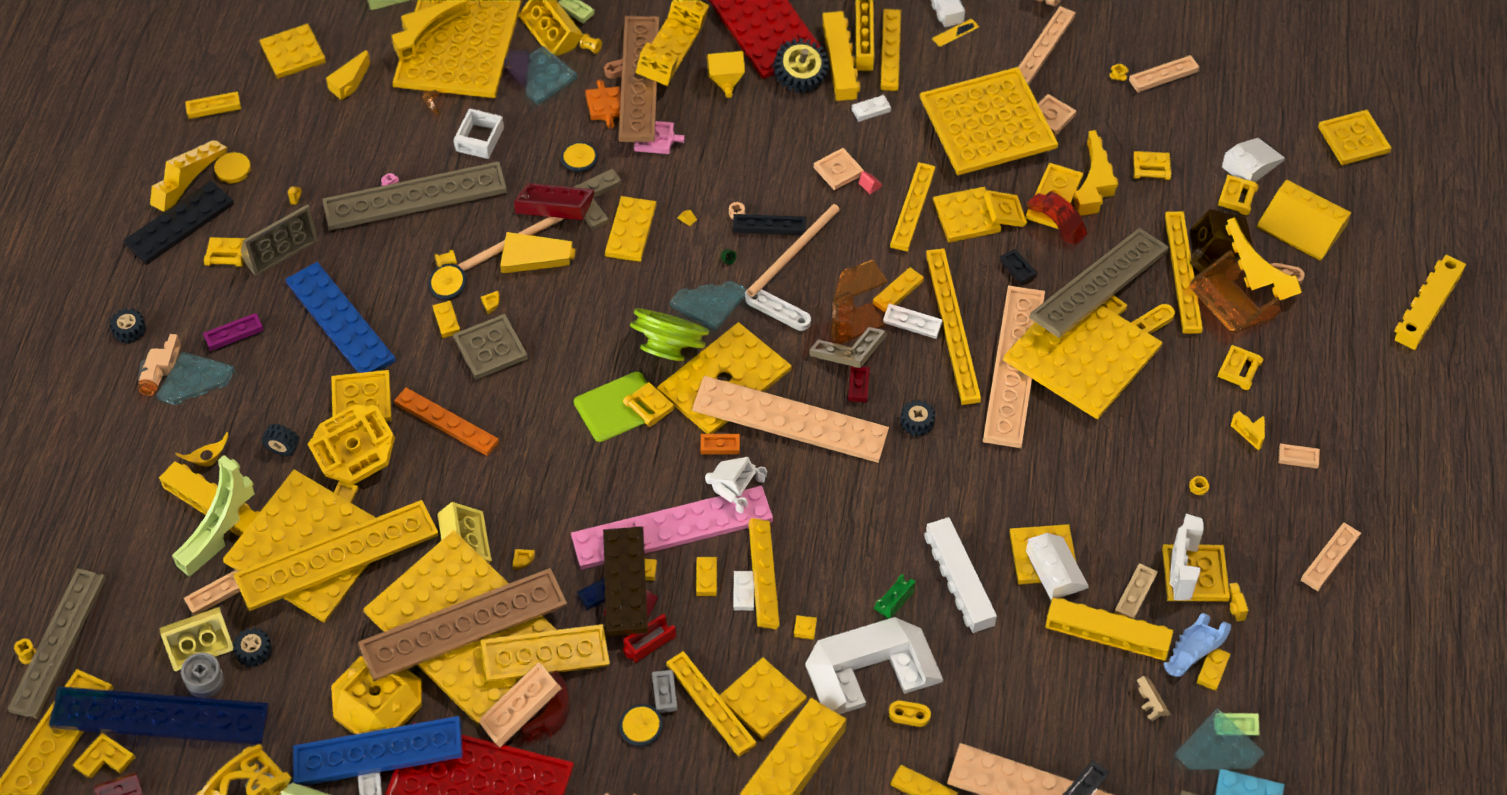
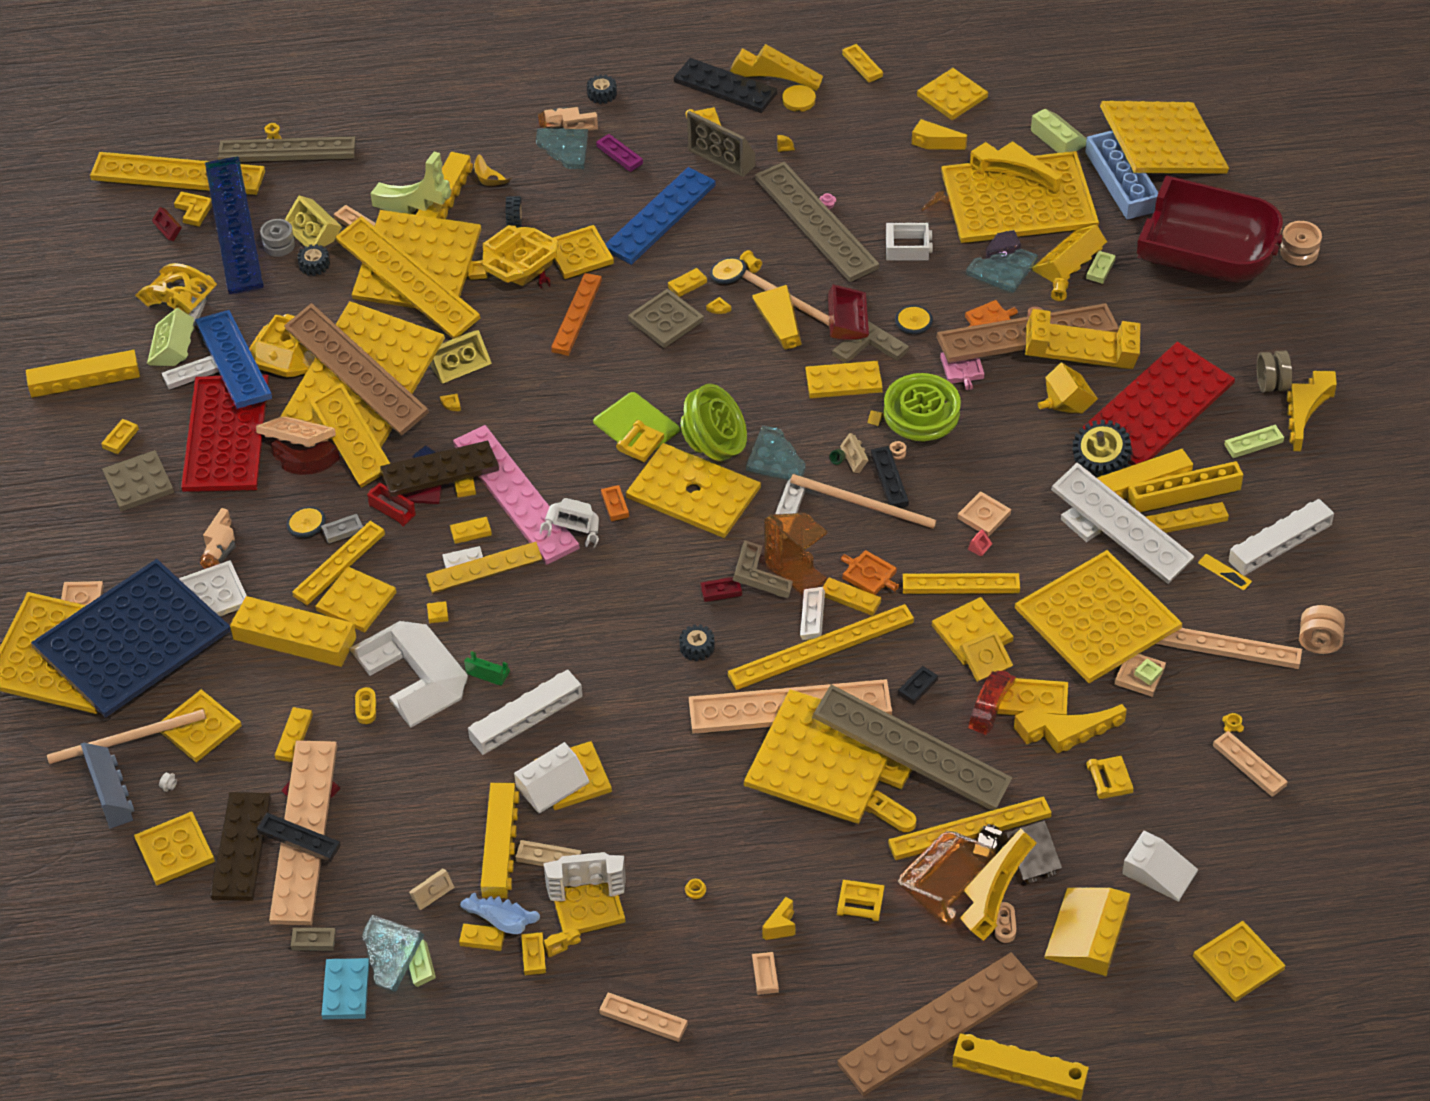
camera: 75 degrees right, 5 degrees down
light nougat plate [693,376,889,463] -> none
yellow plate [1218,175,1258,215] -> none
none -> yellow plate [521,932,546,975]
none -> medium nougat plate [838,952,1038,1096]
none -> tan plate [840,433,869,473]
none -> orange plate [841,550,899,595]
none -> lime wheel [884,373,961,441]
none -> white plate [1051,463,1194,584]
none -> yellowish green plate [1134,659,1163,686]

